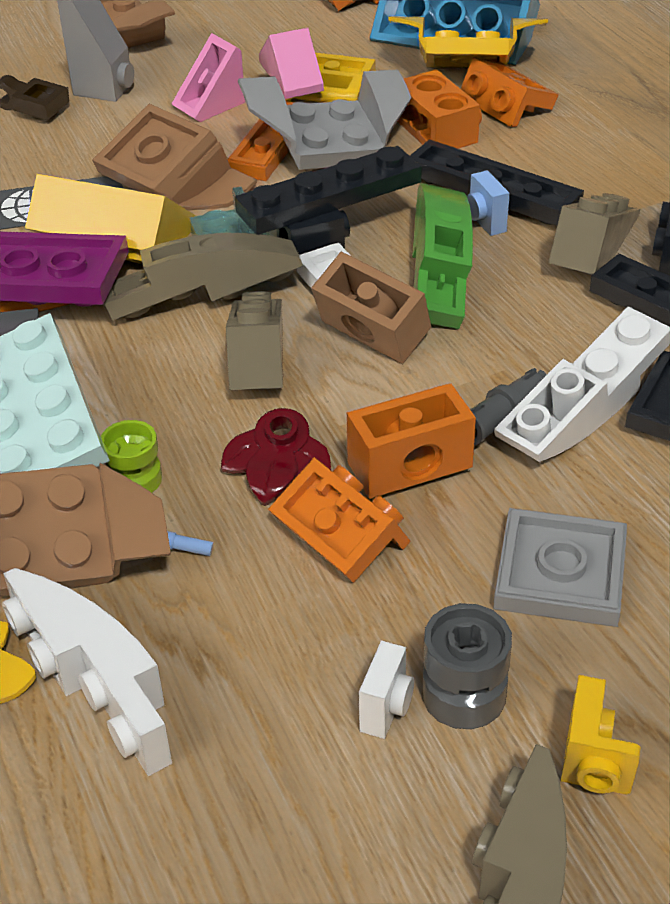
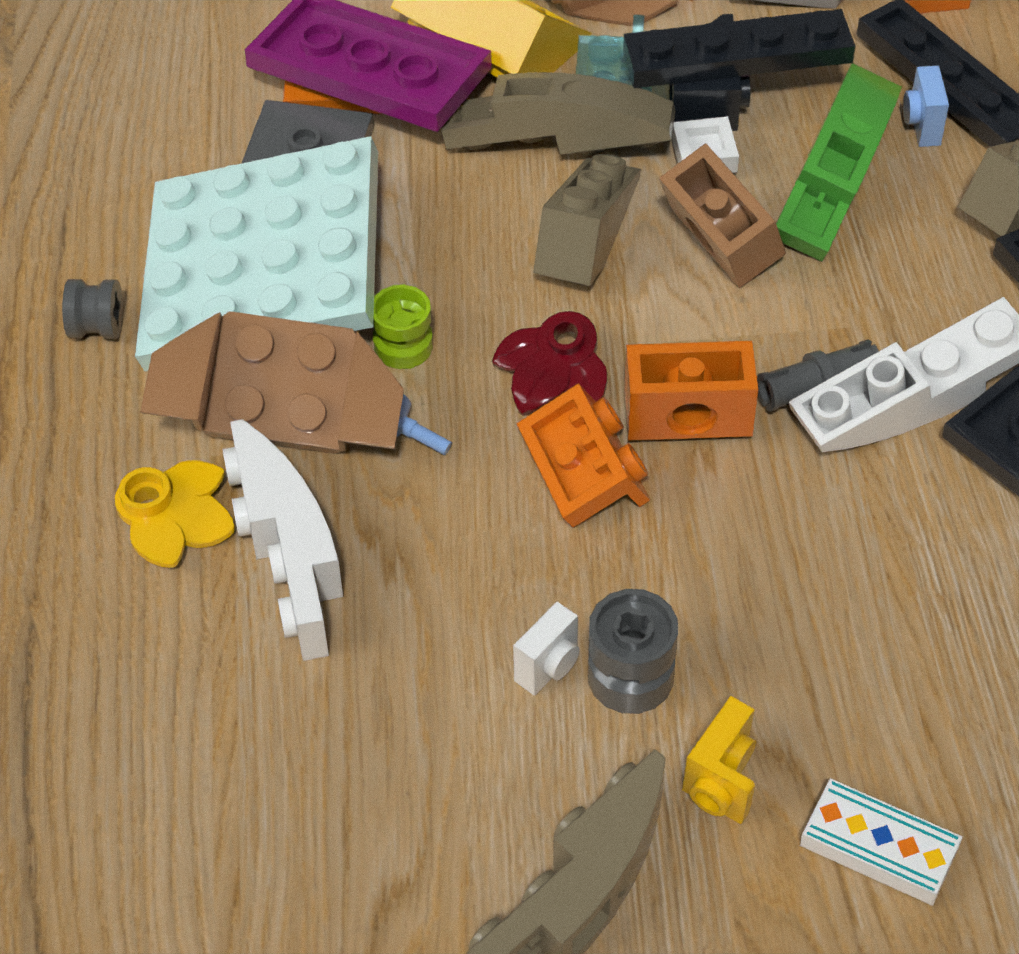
camera: 20 degrees right, 10 degrees up
light grey tile [493,508,627,627] -> none

